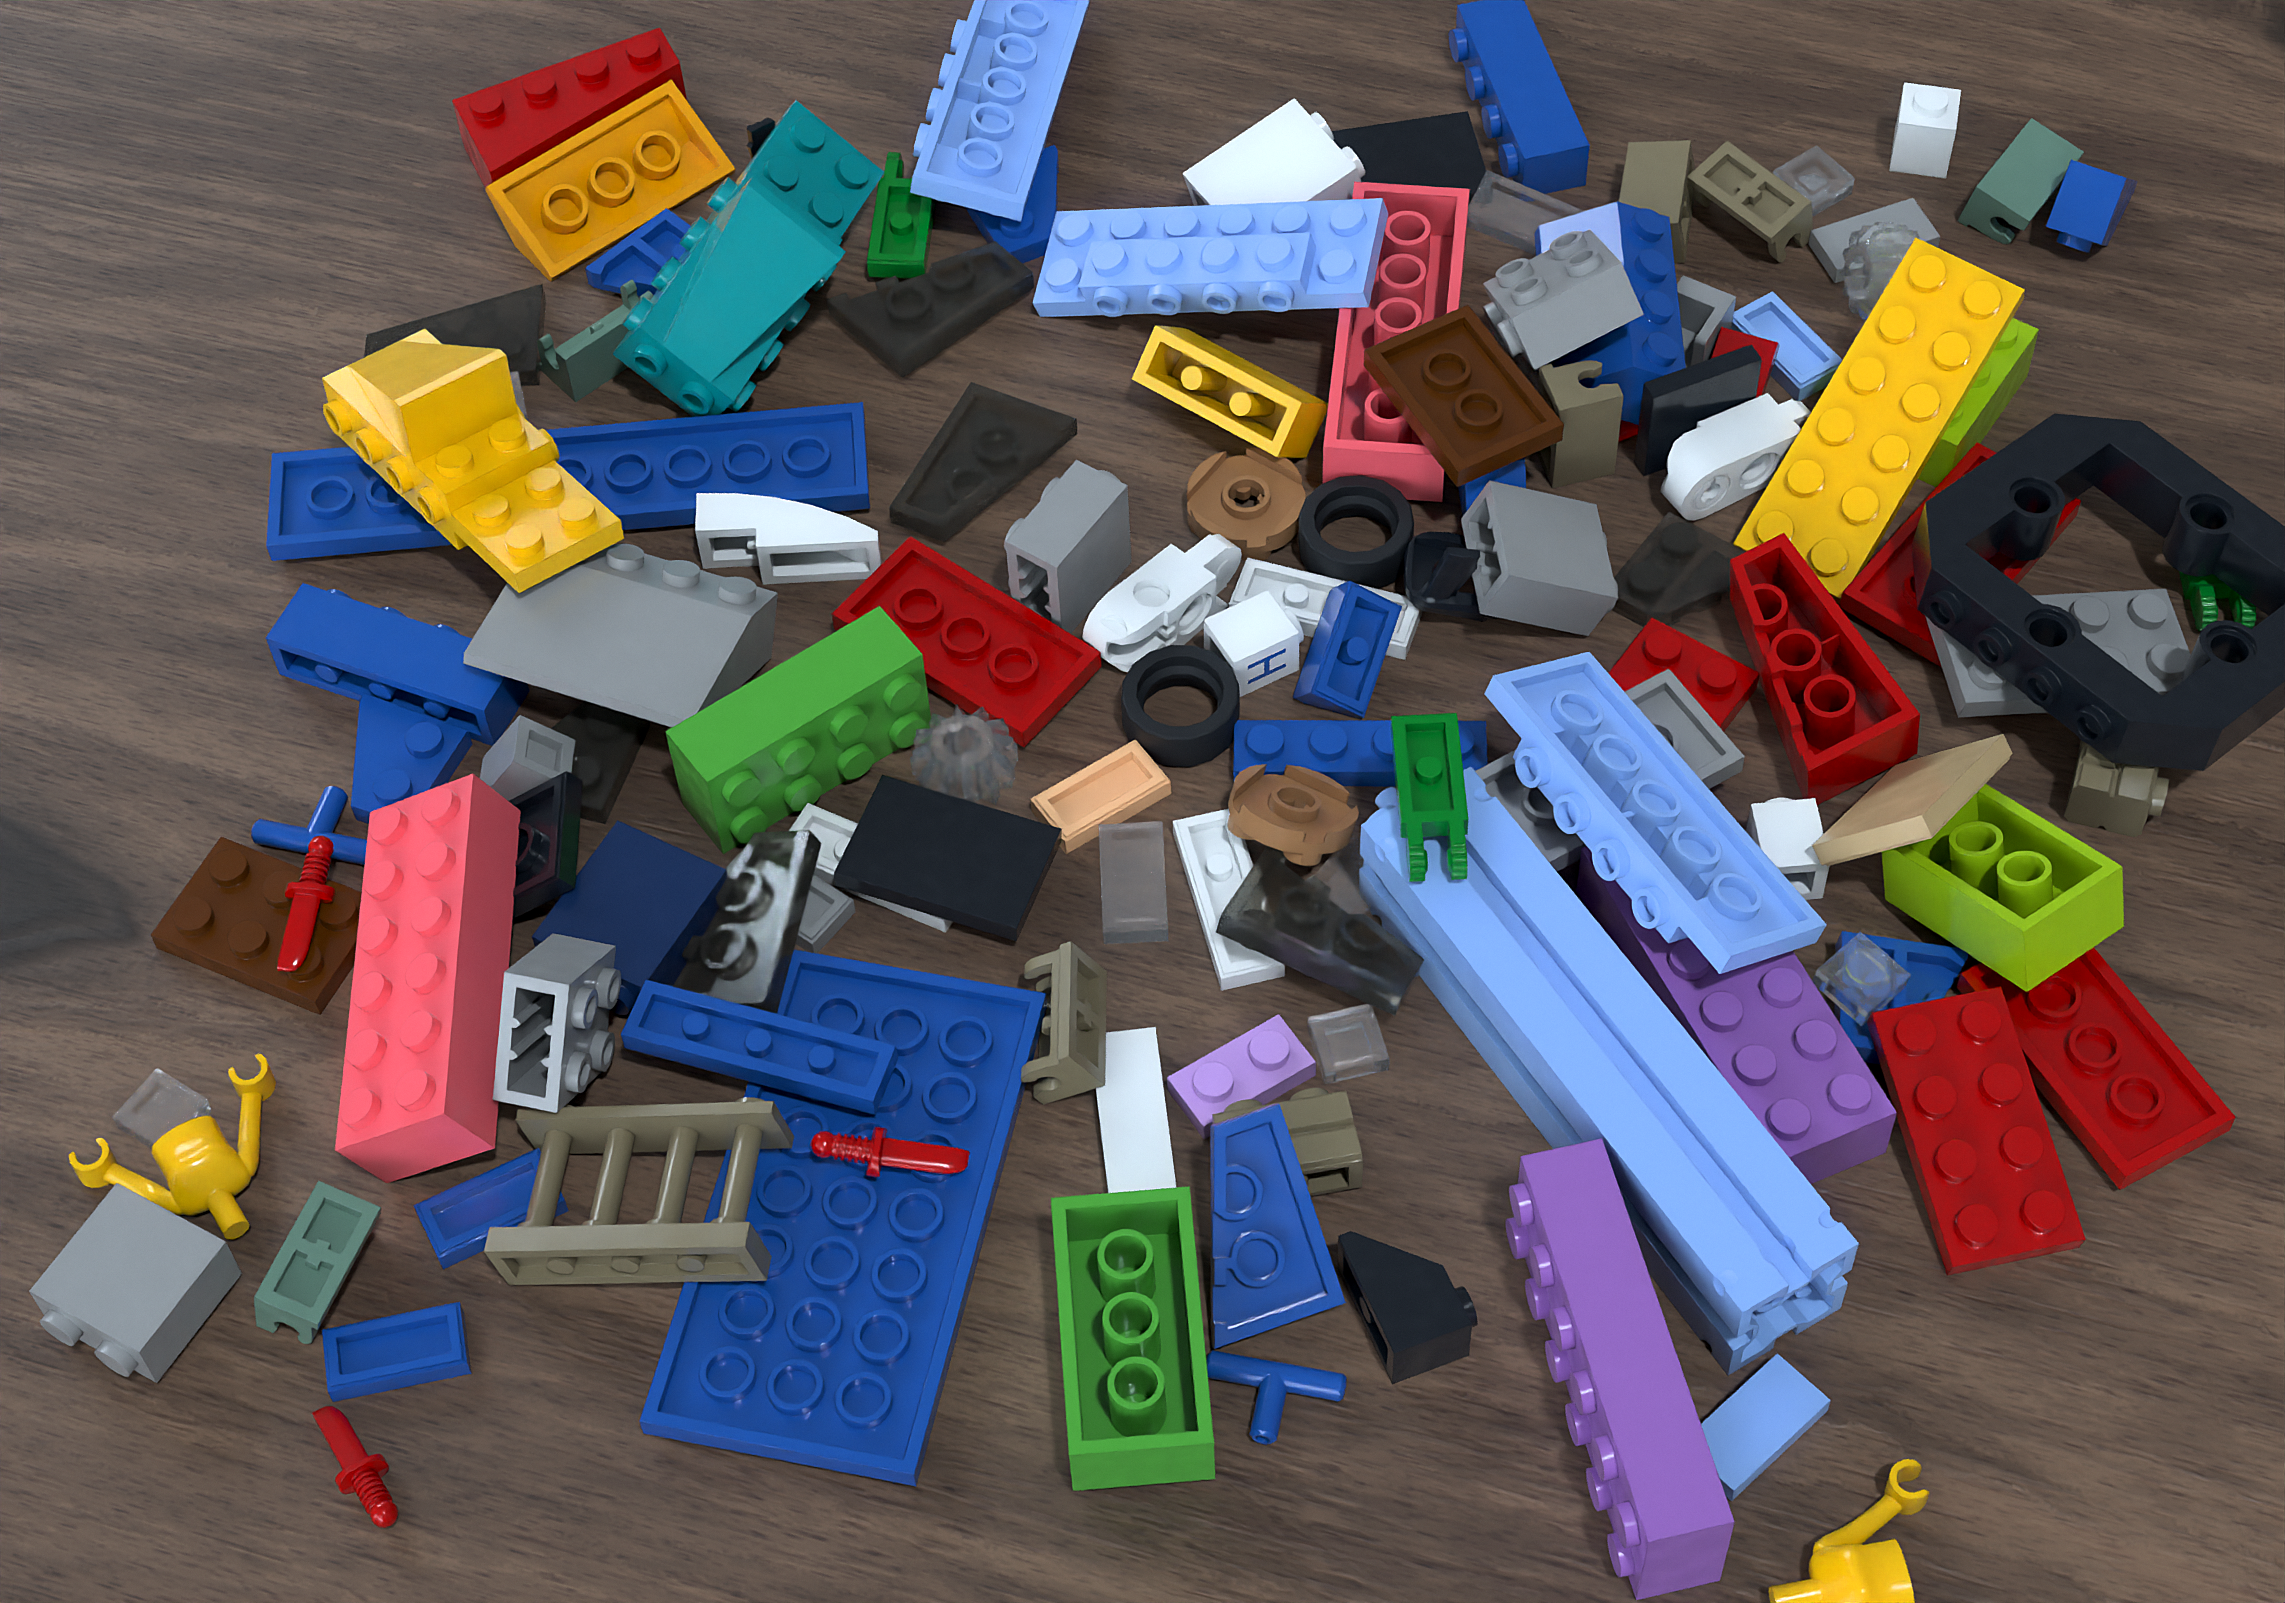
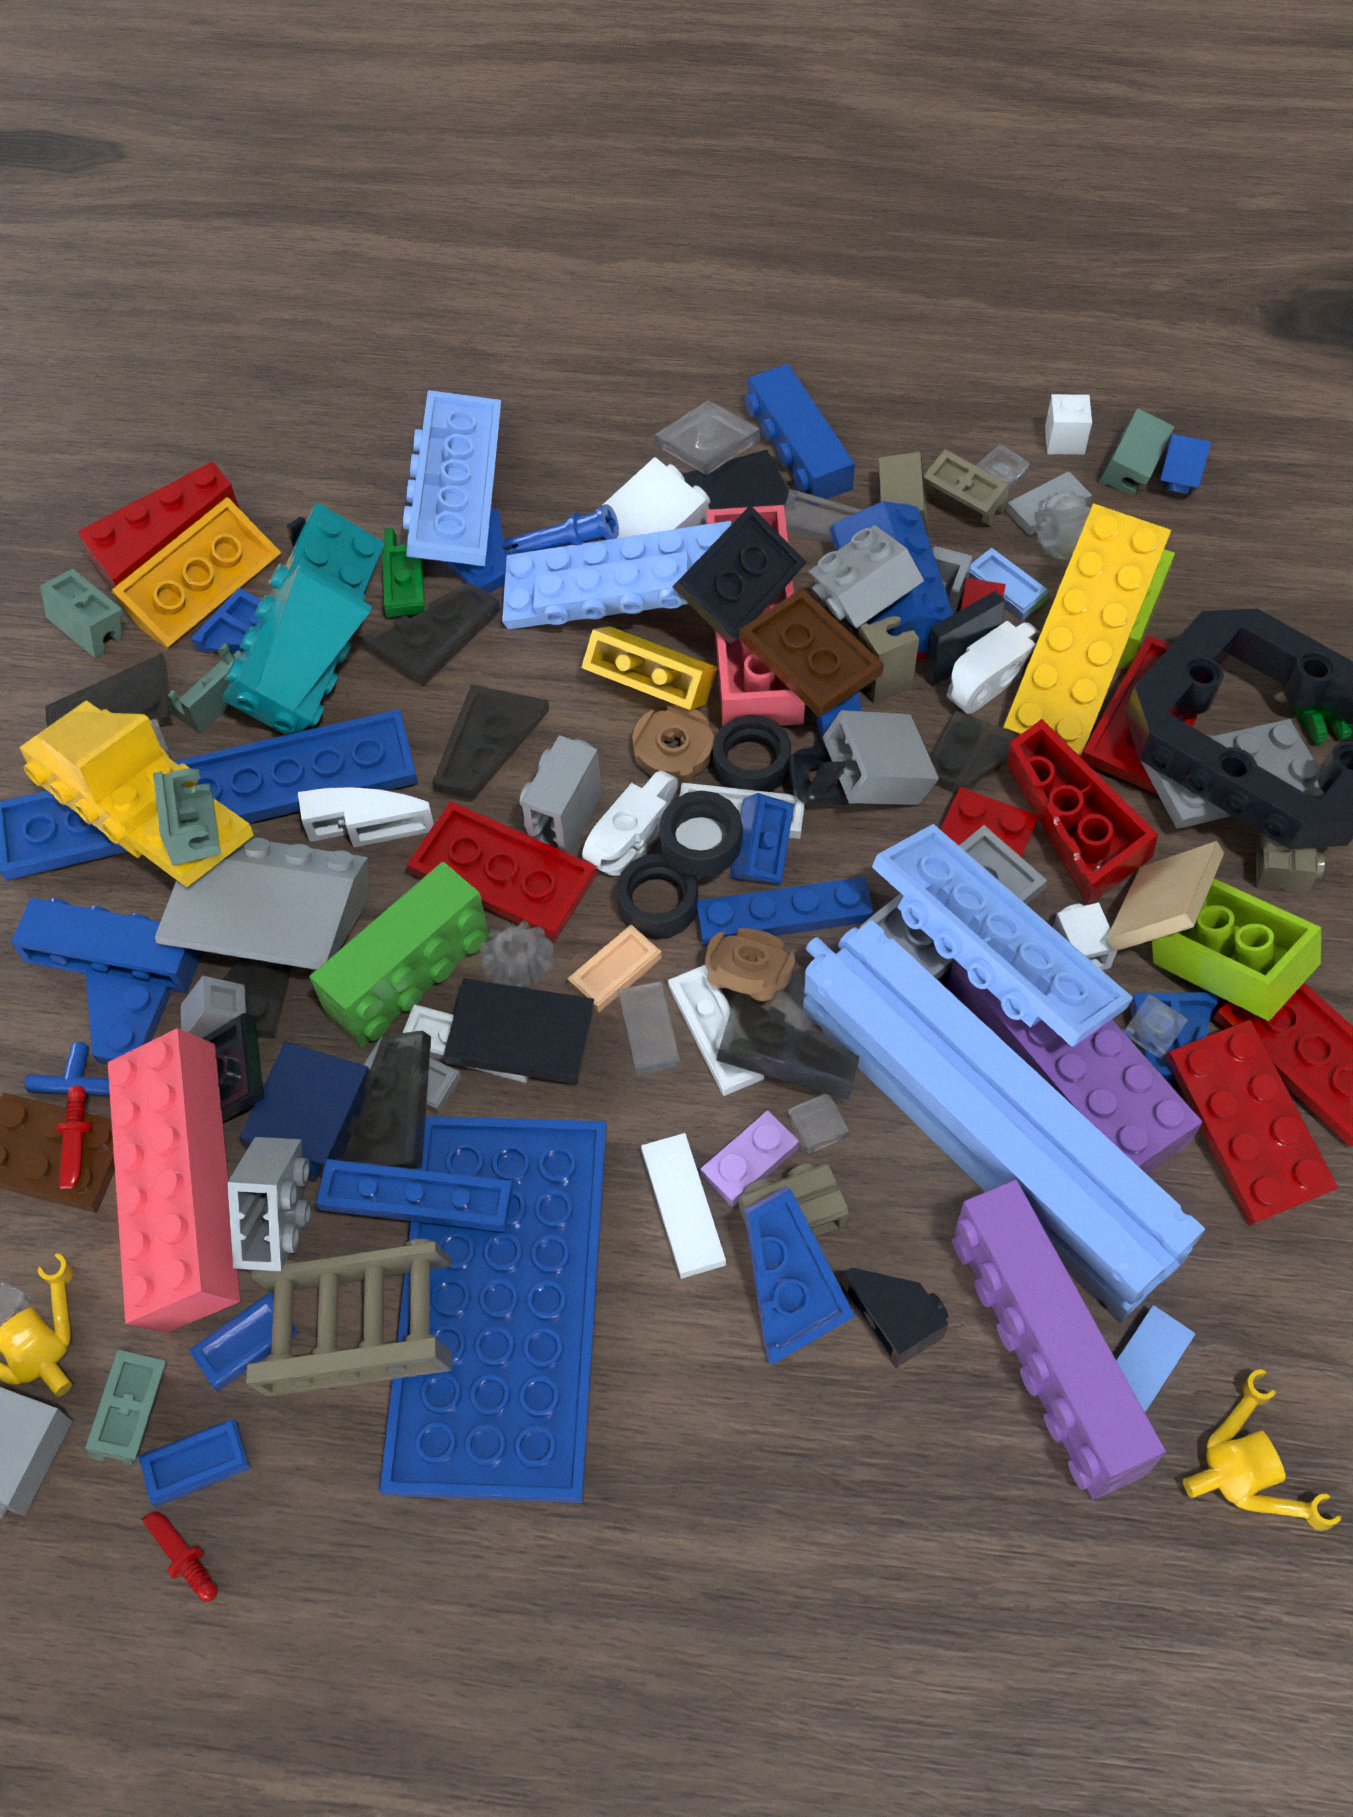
camera: 10 degrees left, 5 degrees up
red piece [811,1127,970,1177] -> none
dark tan hinge [1021,941,1107,1105] -> none
bright green brick [1051,1186,1215,1491] -> none
blue piece [1206,1350,1347,1444] -> none
green hinge [1390,713,1469,882] -> none
none -> sand green hinge [40,568,123,658]
none -> sand green hinge [153,769,221,865]
none -> blue pin [503,504,619,557]
none -> clear plate [655,400,760,475]
none -> black tyre [660,790,743,877]
none -> black tile [672,505,807,645]

